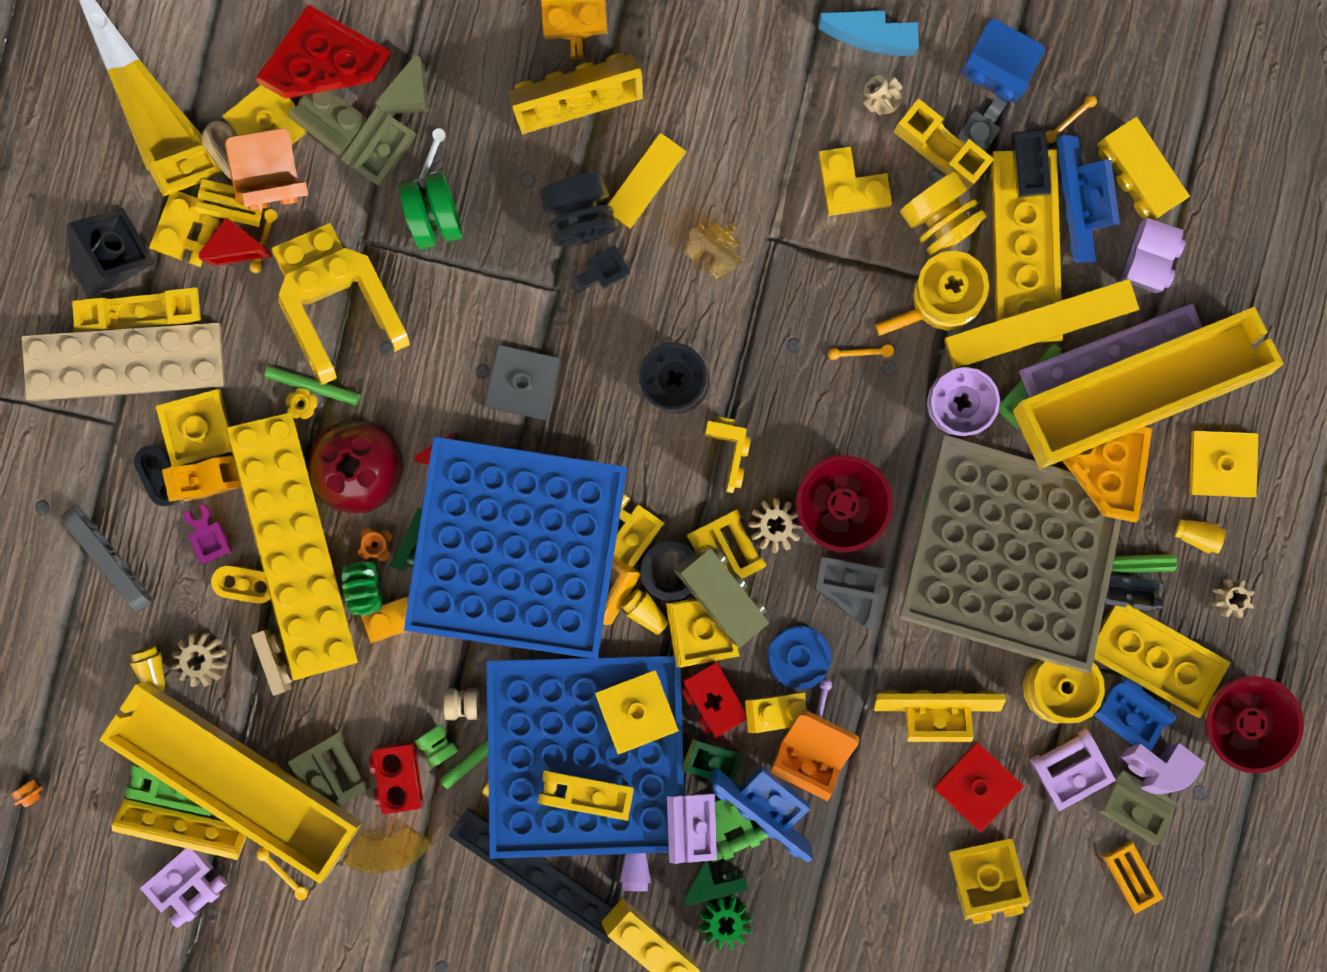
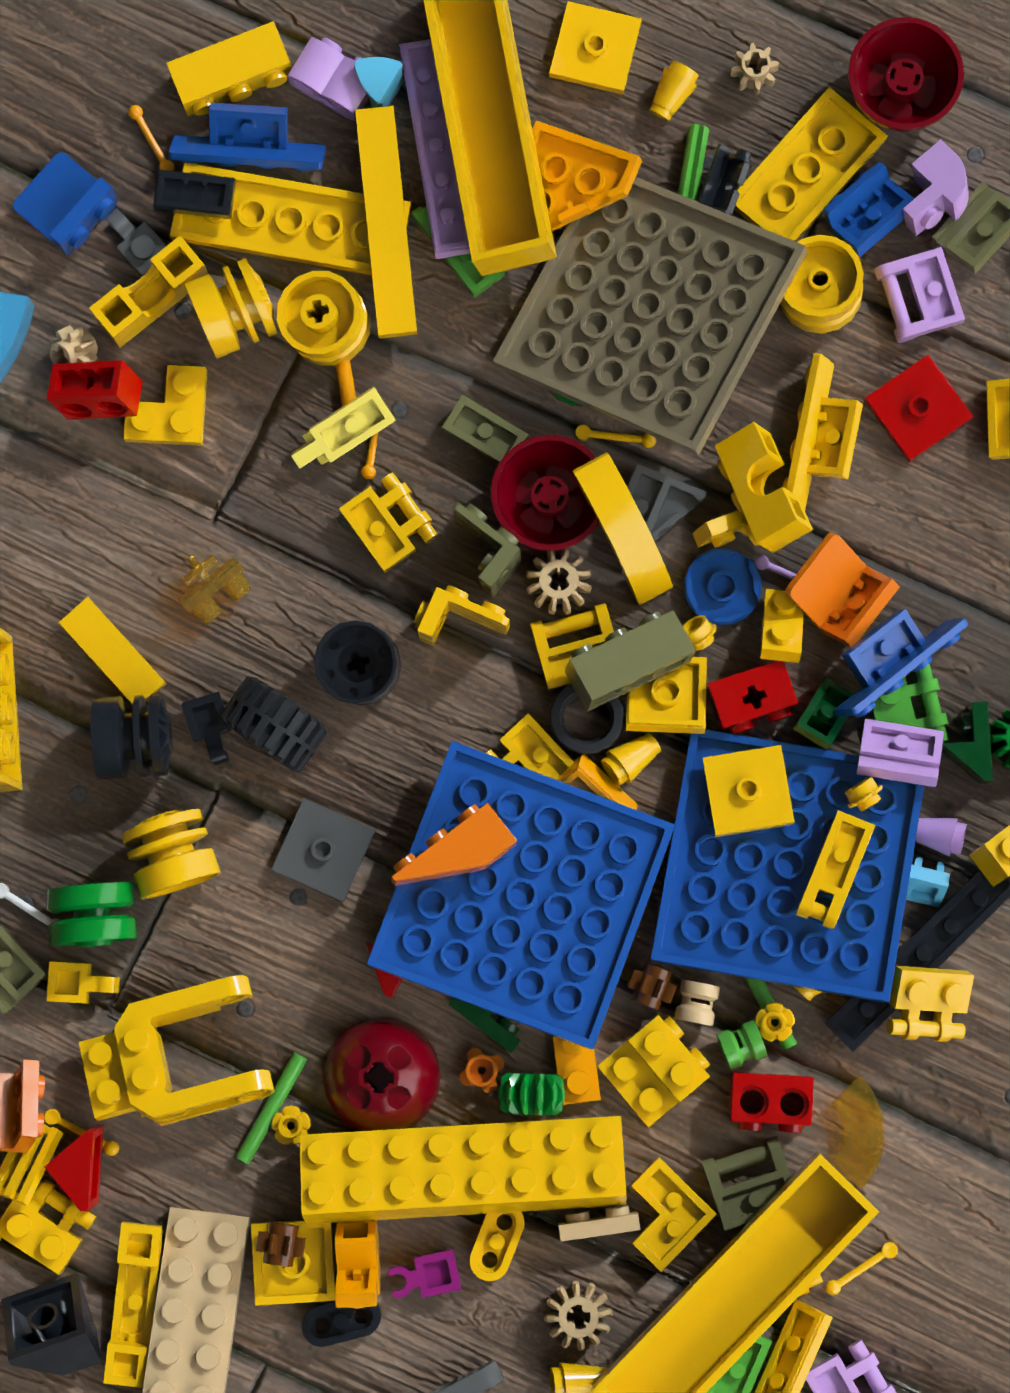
camera: 70 degrees left, 5 degrees down
lavender wheel [926,367,1000,436] -> none
none -> red brick [46,360,143,420]
none -> yellow plate [46,962,120,1004]
none -> yellow wheel [121,809,221,900]
none -> black tyre [219,676,328,772]
none -> reddish brown gear [256,1222,306,1267]
none -> light yellow hinge [291,387,396,469]
none -> yellow plate [339,472,438,573]
none -> medium azure tile [354,57,404,108]
none -> orange slope [391,803,517,886]
none -> olive plate [442,395,529,464]
none -> olive bracket [452,502,521,598]
none -> yellow slope [572,452,673,606]
none -> yellow hinge [576,425,656,448]
none -> yellow plate [597,1015,710,1128]
none -> reddish brown gear [626,963,677,1010]
none -> yellow plate [631,1156,717,1272]
none -> yellow plate [682,615,717,651]
none -> yellow plate [692,510,748,548]
none -> yellow arch [715,422,813,553]
none -> yellow plate [755,1002,795,1041]
none -> yellow plate [845,776,883,811]
none -> yellow plate [886,966,974,1042]
none -> medium azure tile [906,857,950,908]

